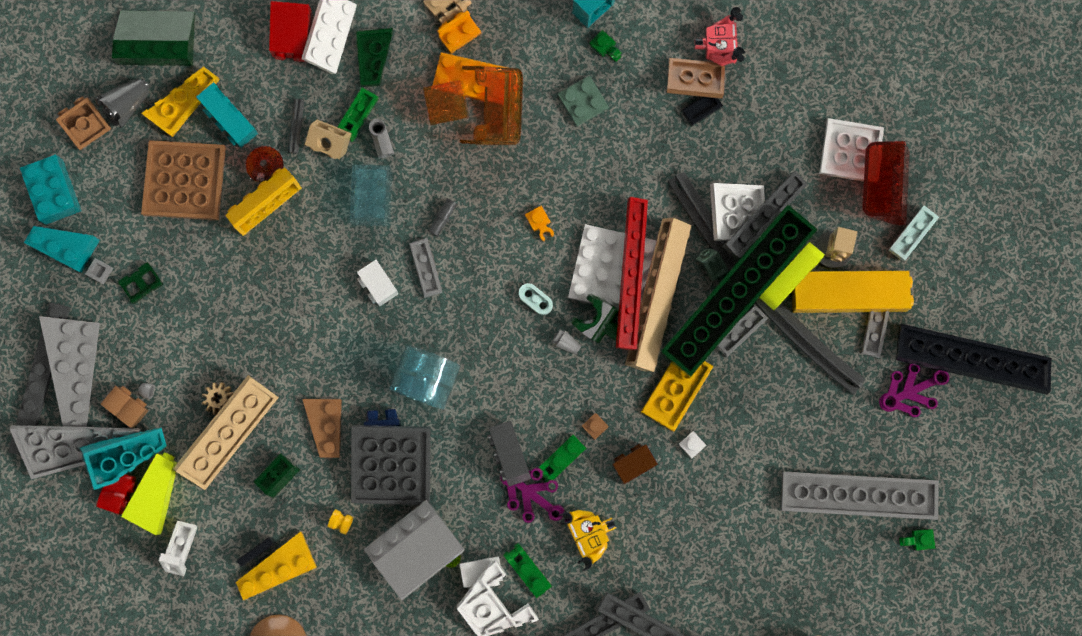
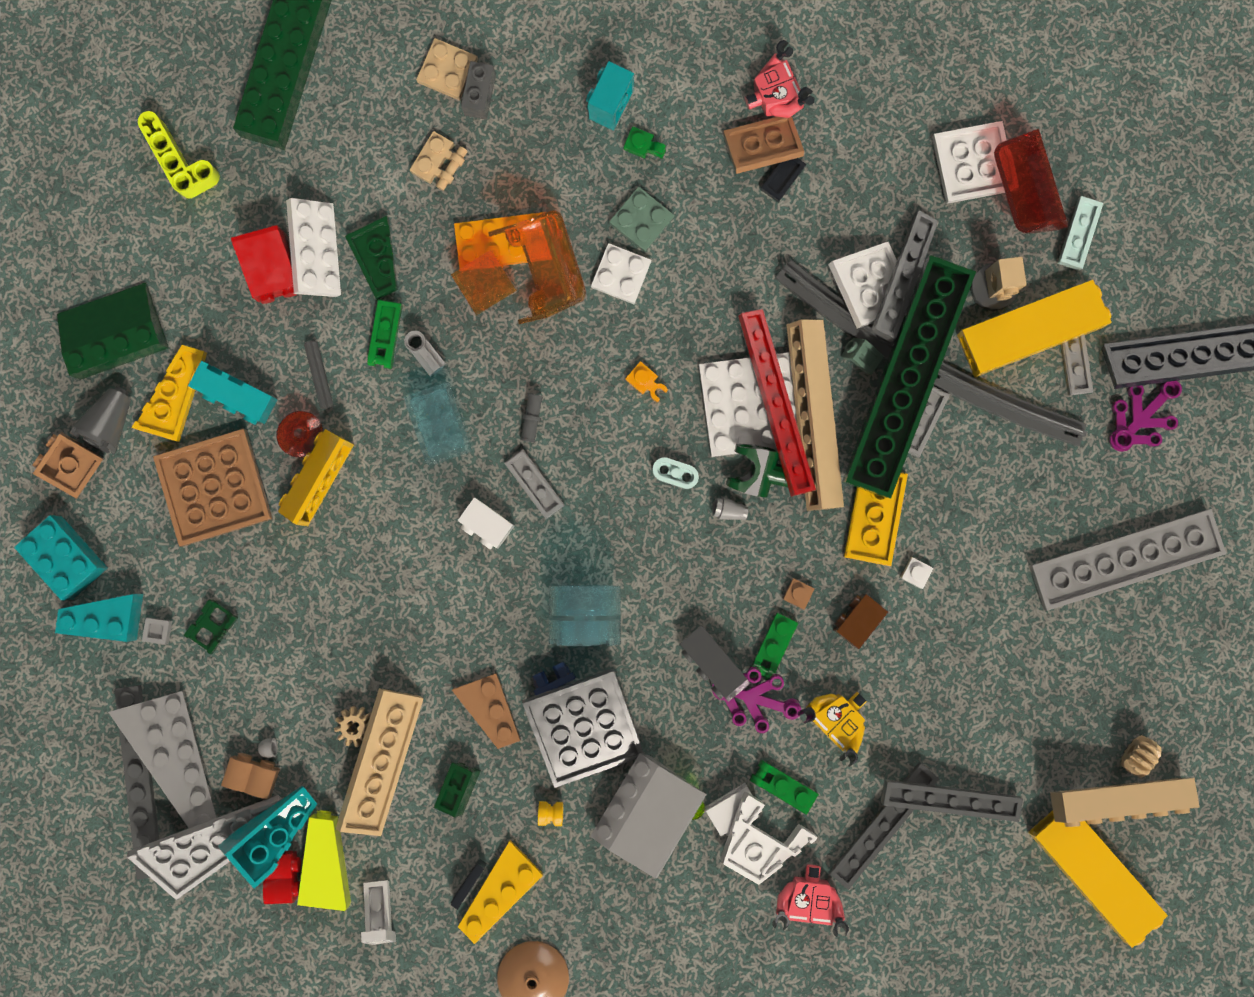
camera: 20 degrees left, 5 degrees up
tan brick [305,119,352,159] -> none
light orange bracket [437,10,481,54] -> none
neon yellow beam [759,242,825,310] -> none
green plate [899,529,936,551] -> none
none -> white plate [591,243,652,304]

